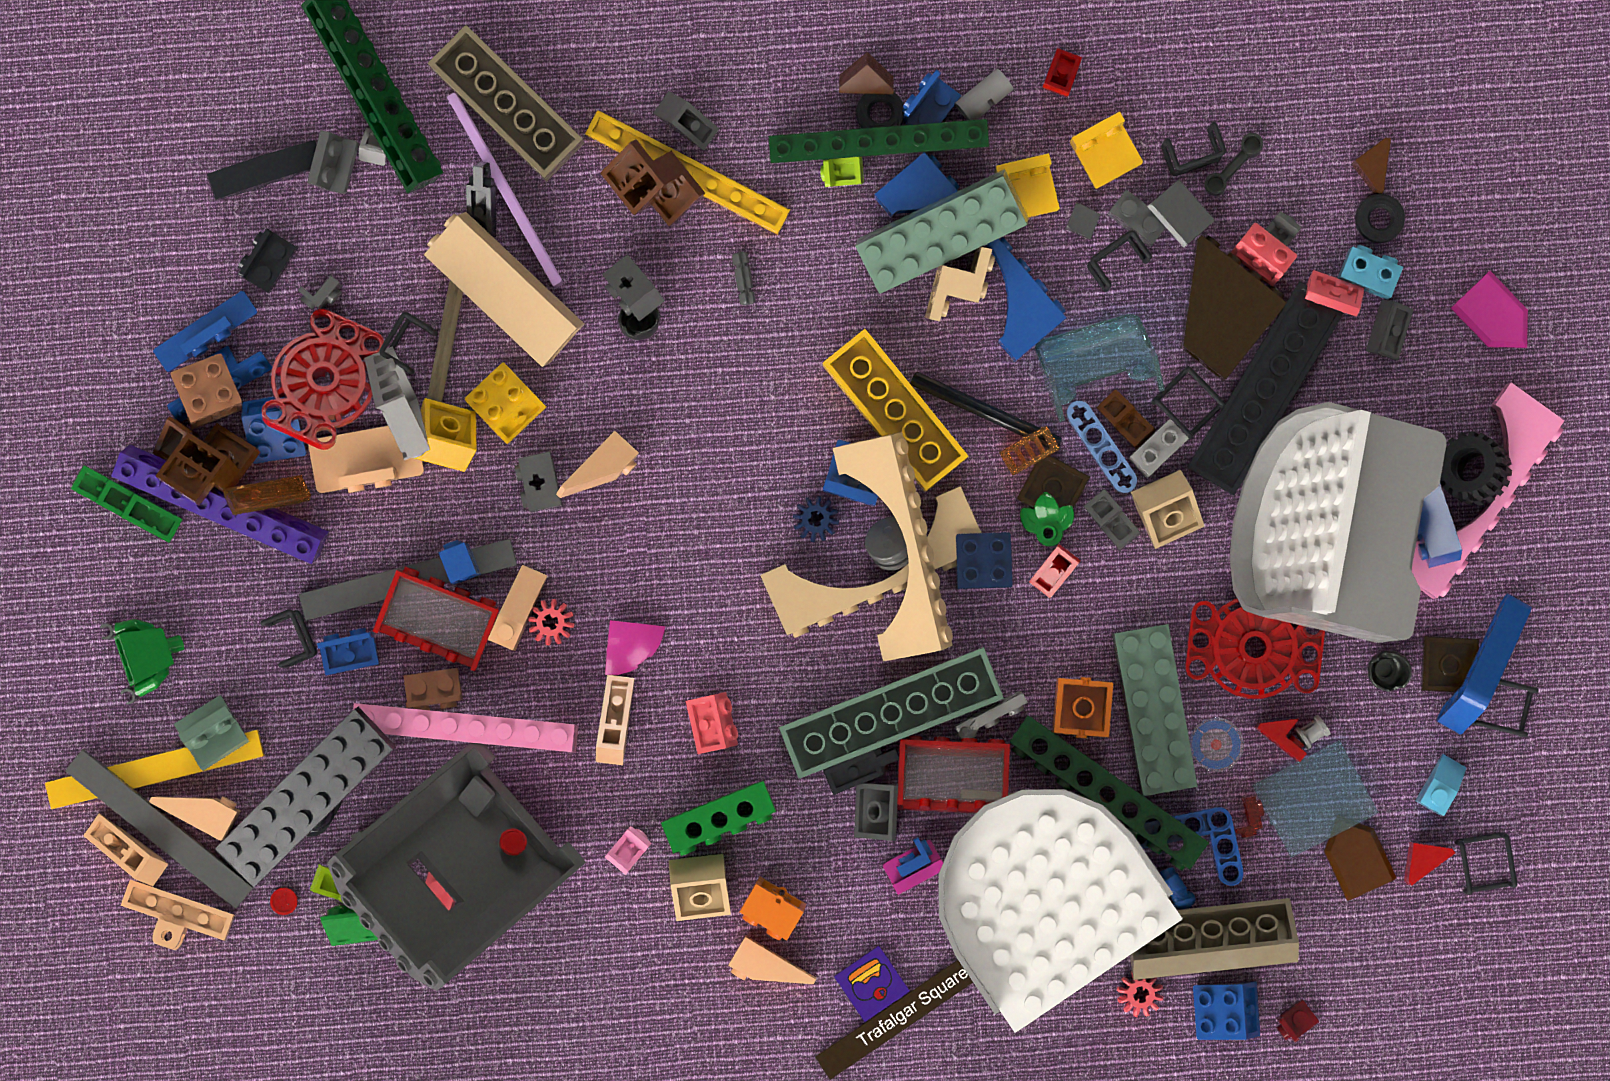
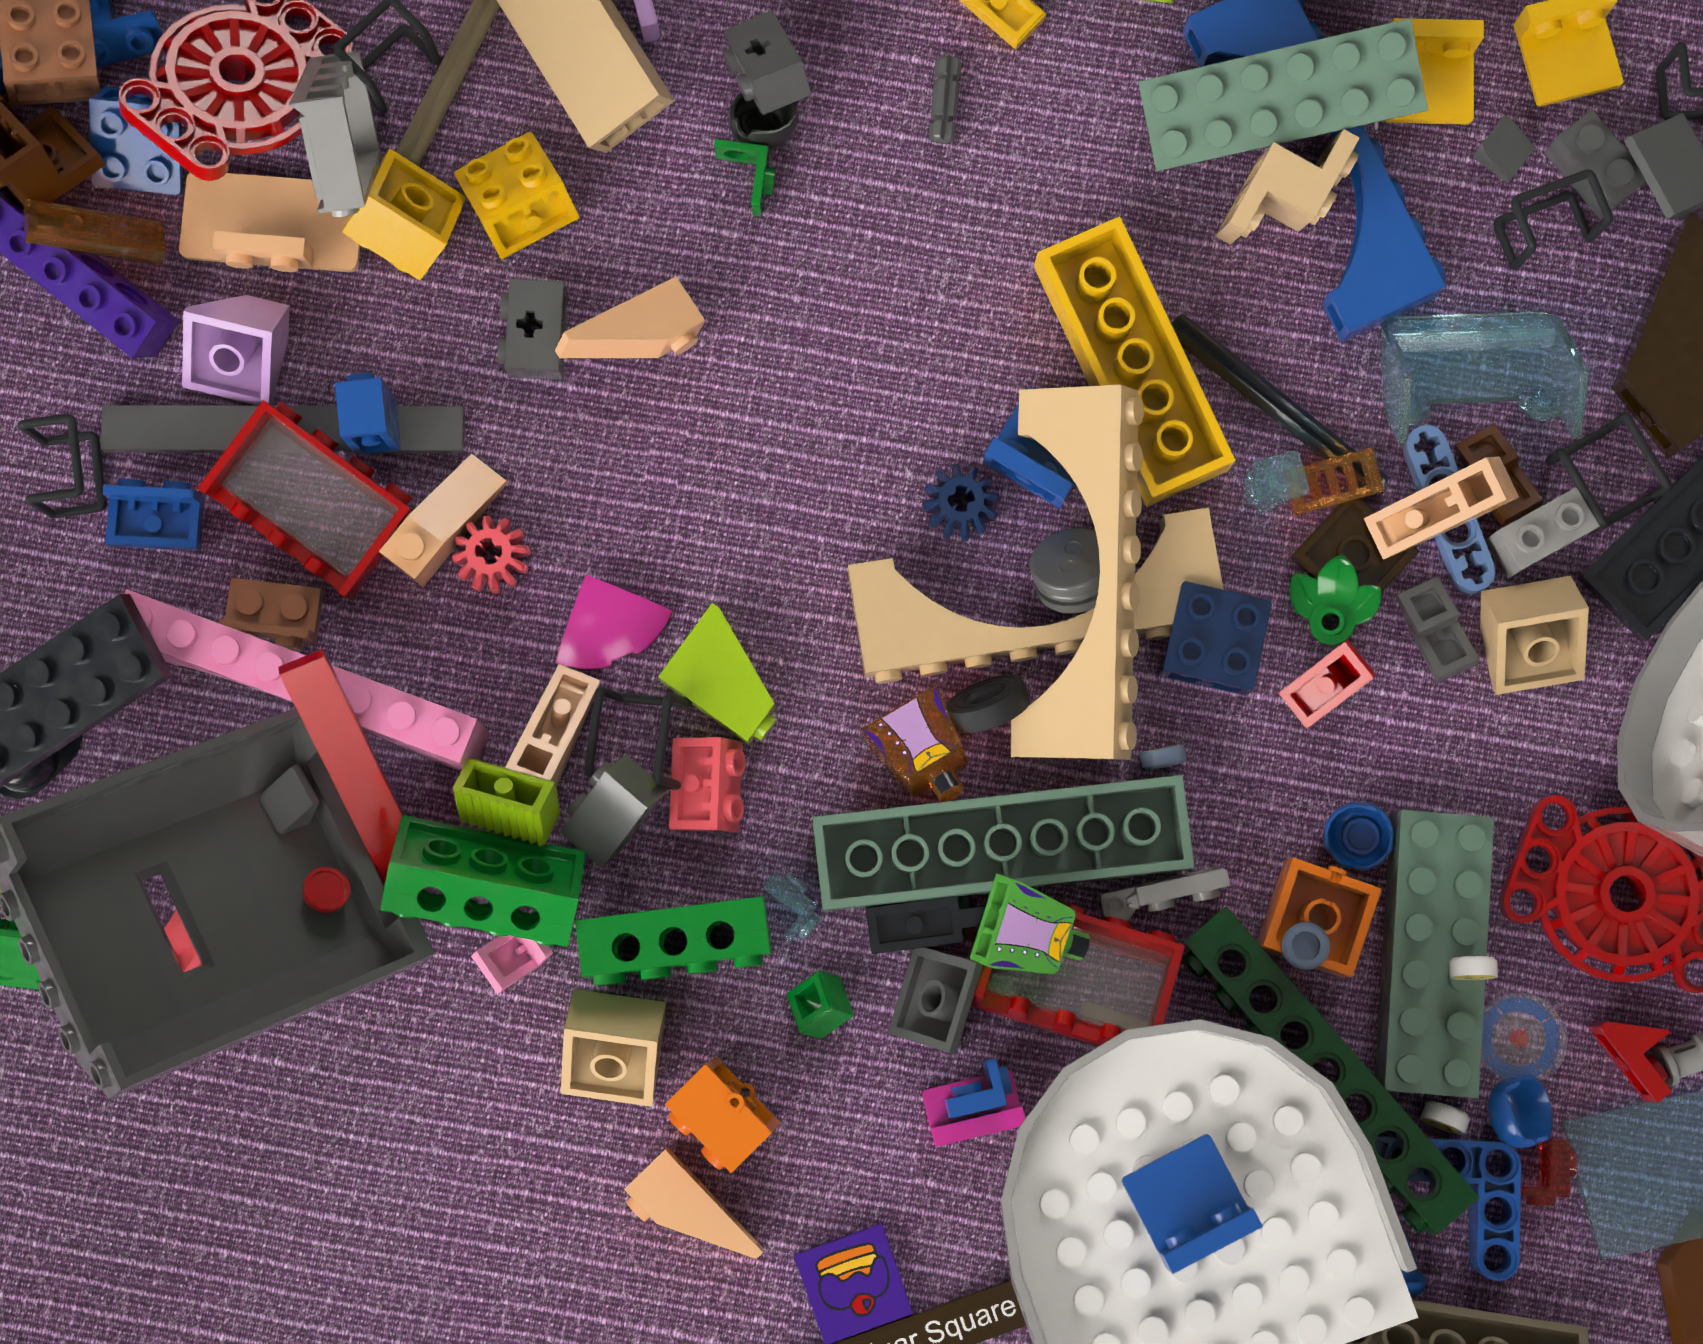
camera: 10 degrees right, 5 degrees down
none -> lavender slope [182,295,290,406]
none -> tile [278,649,404,885]
none -> green brick [380,815,586,947]
none -> lime brick [453,758,561,847]
none -> dark grey brick [560,754,668,868]
none -> black piece [584,687,692,790]
none -> lime slope [658,603,777,745]
none -> green bracket [714,139,776,217]
none -> clear light blue bracket [762,872,820,944]
none -> green slope [786,970,854,1039]
none -> clear orange torso [861,685,968,802]
none -> black tyre [947,675,1030,733]
none -> bright green torso [970,873,1090,974]
none -> blue bracket [1121,1134,1263,1274]
none -> sand blue tile [1139,744,1187,770]
none -> clear light blue bracket [1243,451,1310,515]
none -> sand blue tile [1281,922,1330,970]
none -> blue hair [1323,801,1395,871]
none -> light nougat slope [1364,456,1519,559]
none -> white tile [1420,1101,1470,1135]
none -> white tile [1449,956,1498,980]
none -> blue hair [1487,1074,1553,1148]

